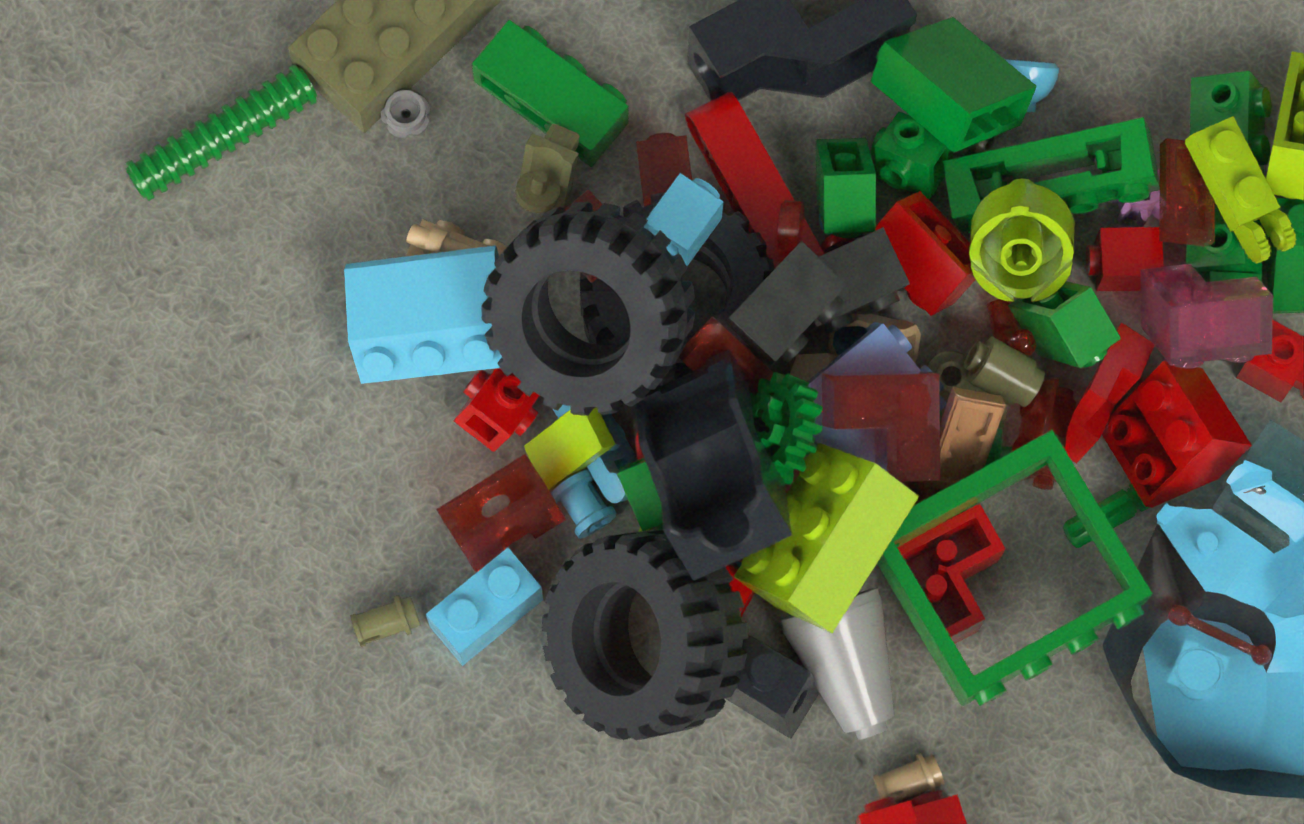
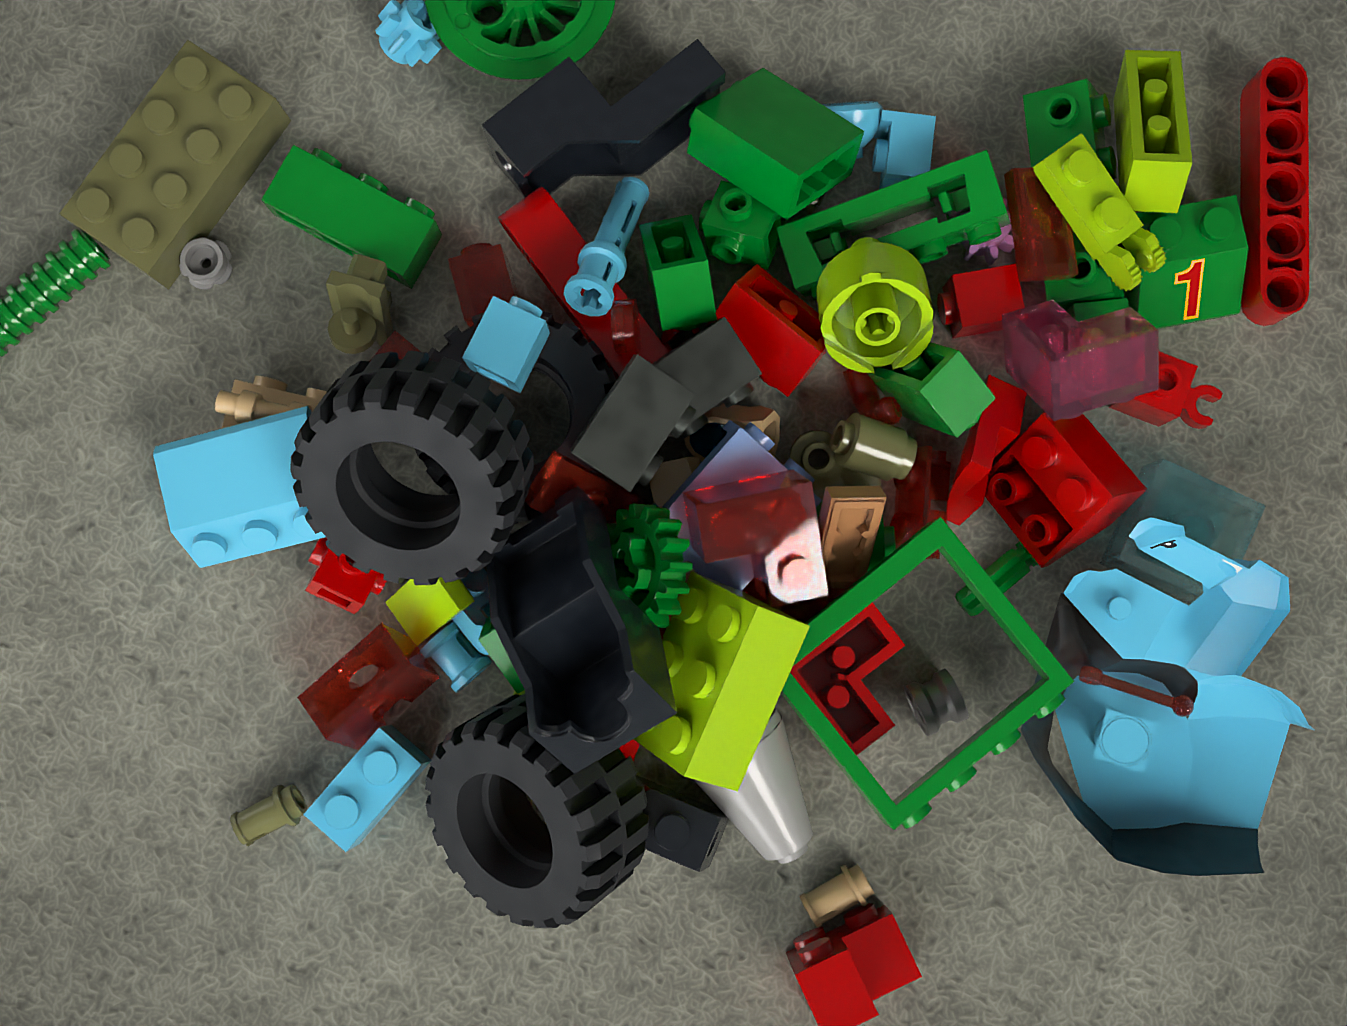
camera: 10 degrees left, 10 degrees up
none -> medium azure pin [564,177,649,316]
none -> medium azure brick [872,110,936,189]
none -> flat silver wheel [904,669,969,736]

